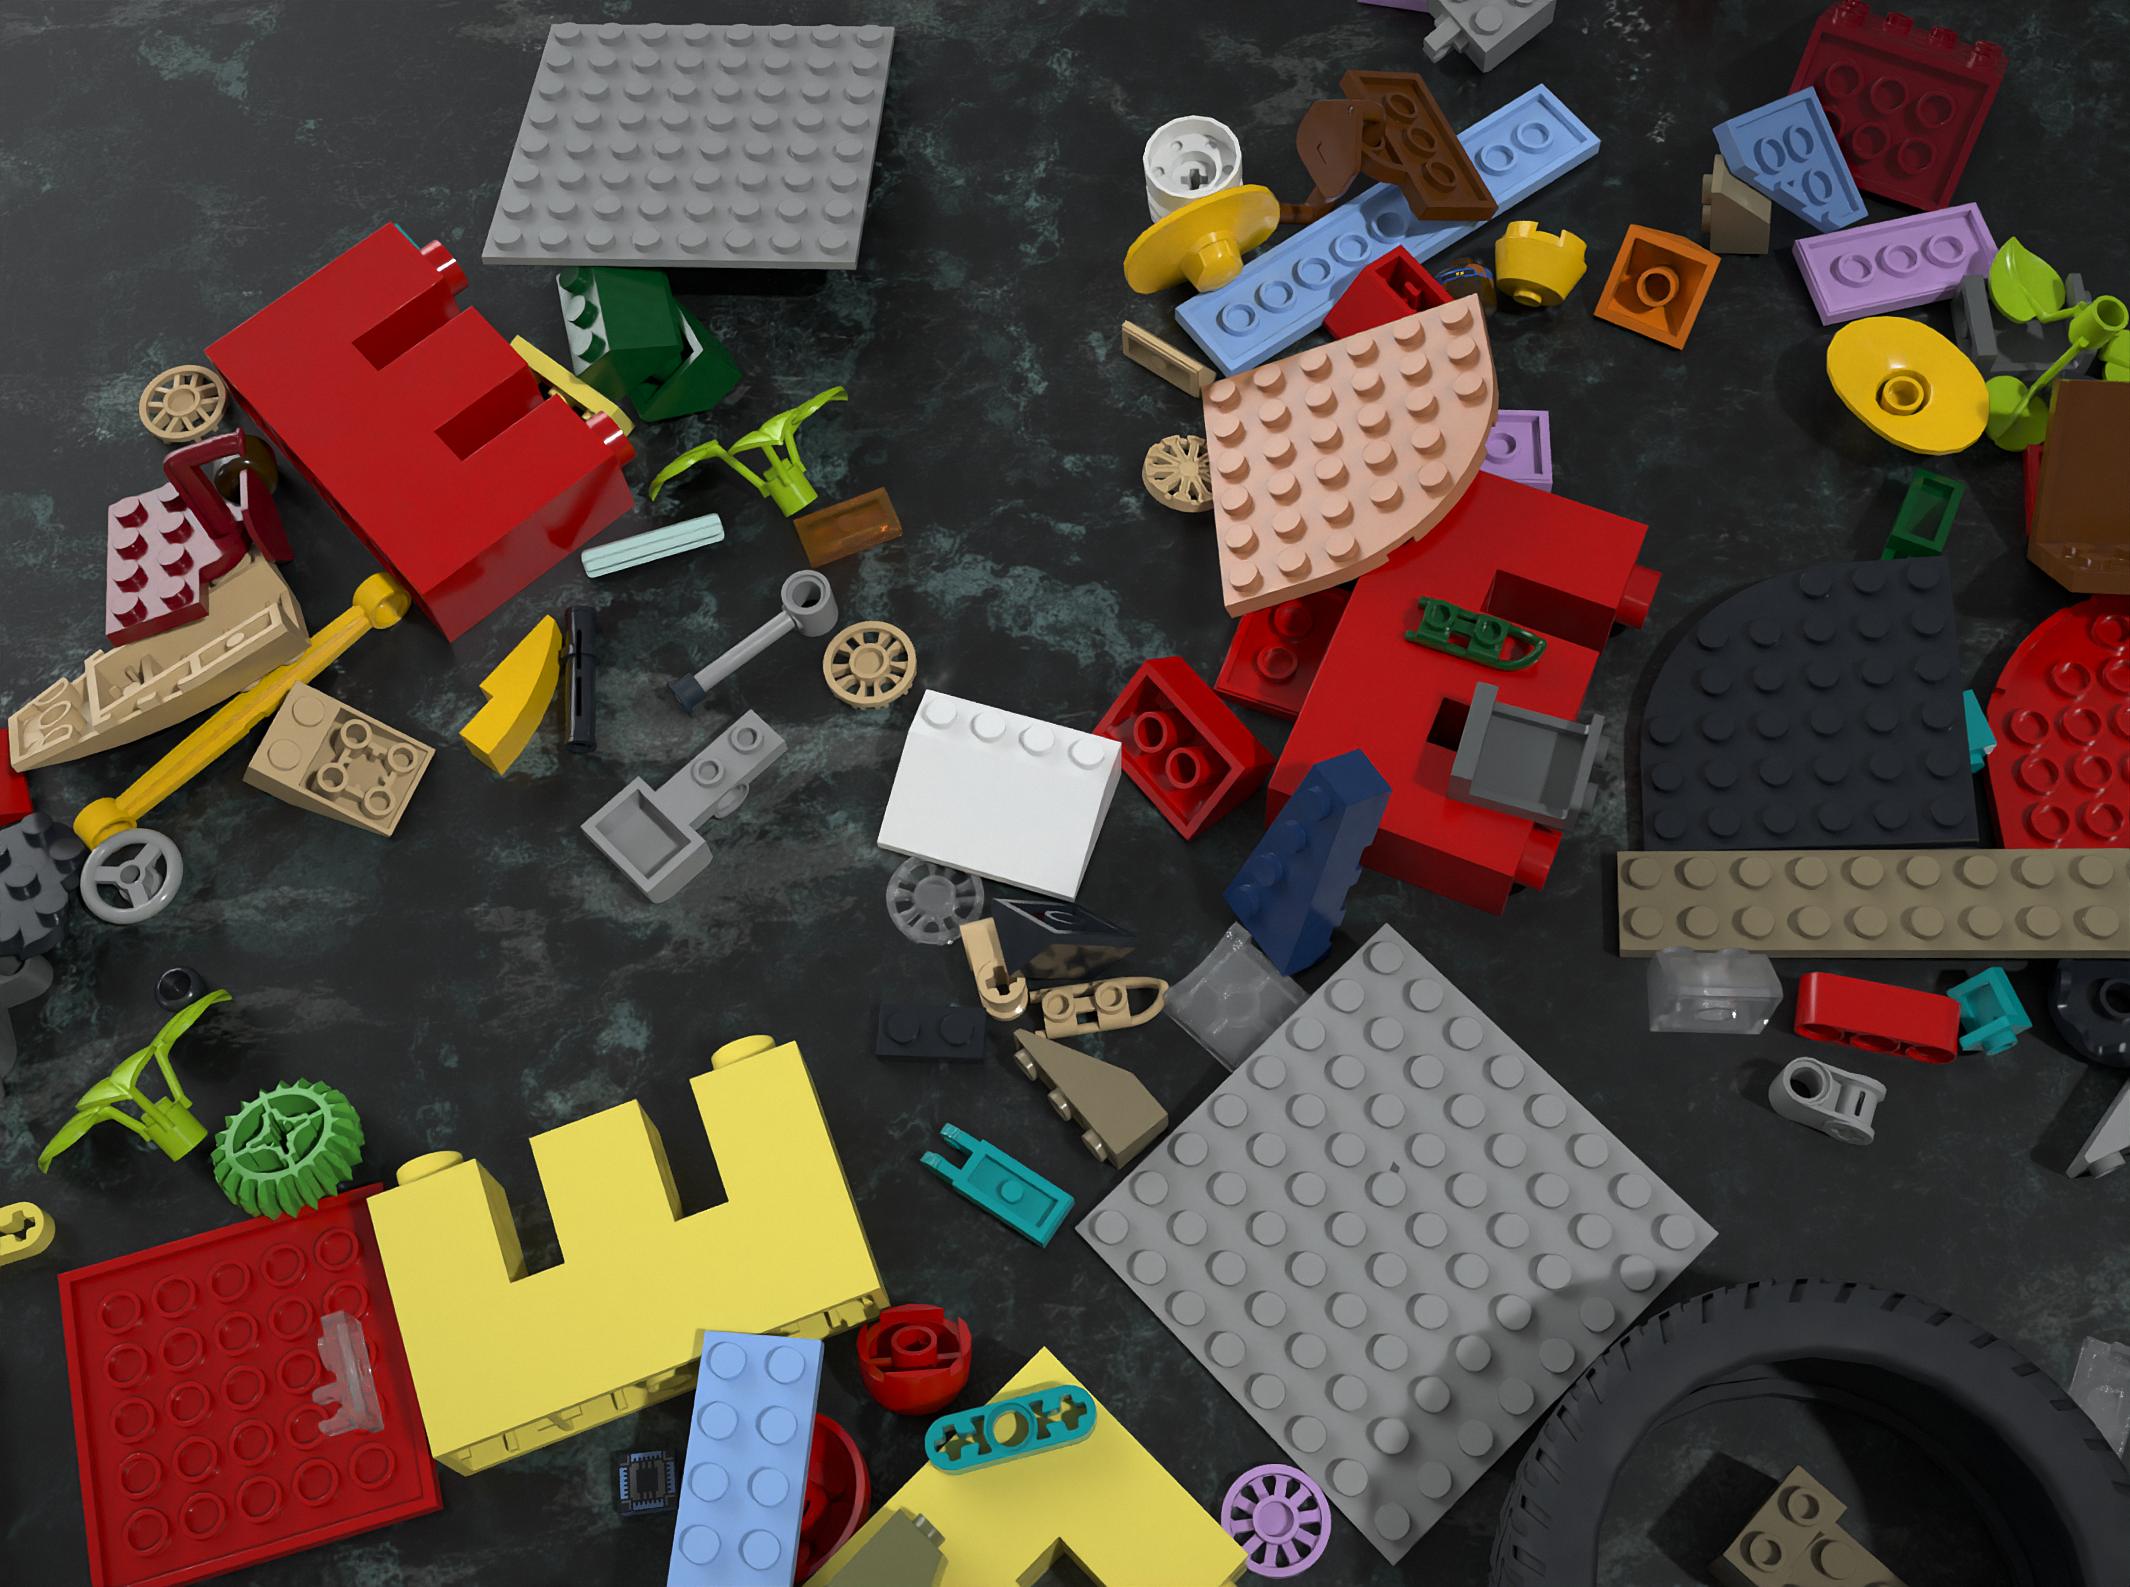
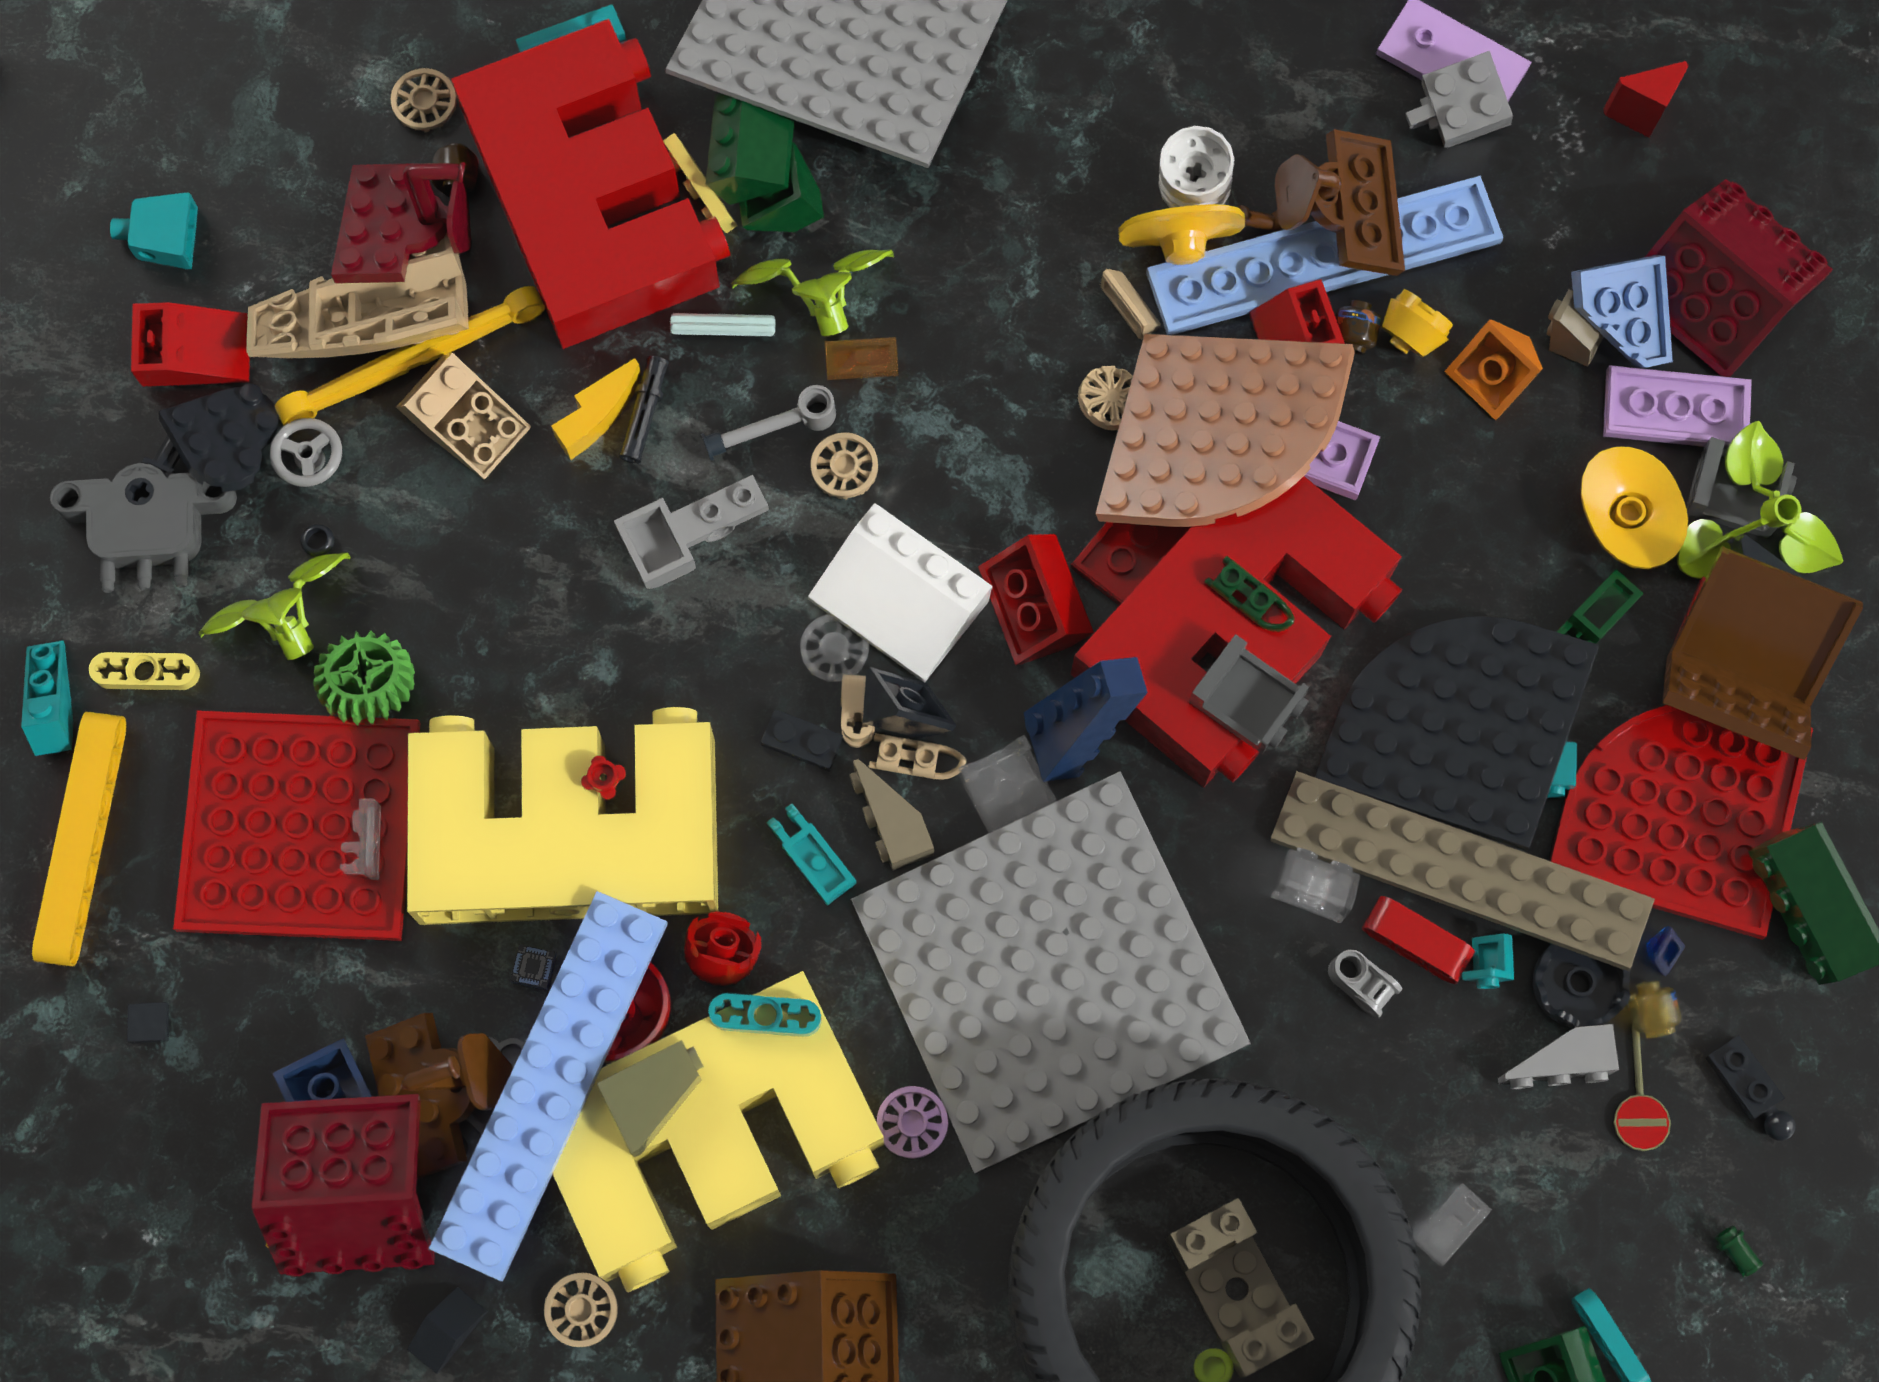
camera: 10 degrees right, 10 degrees up
none -> red plate [581,756,626,800]

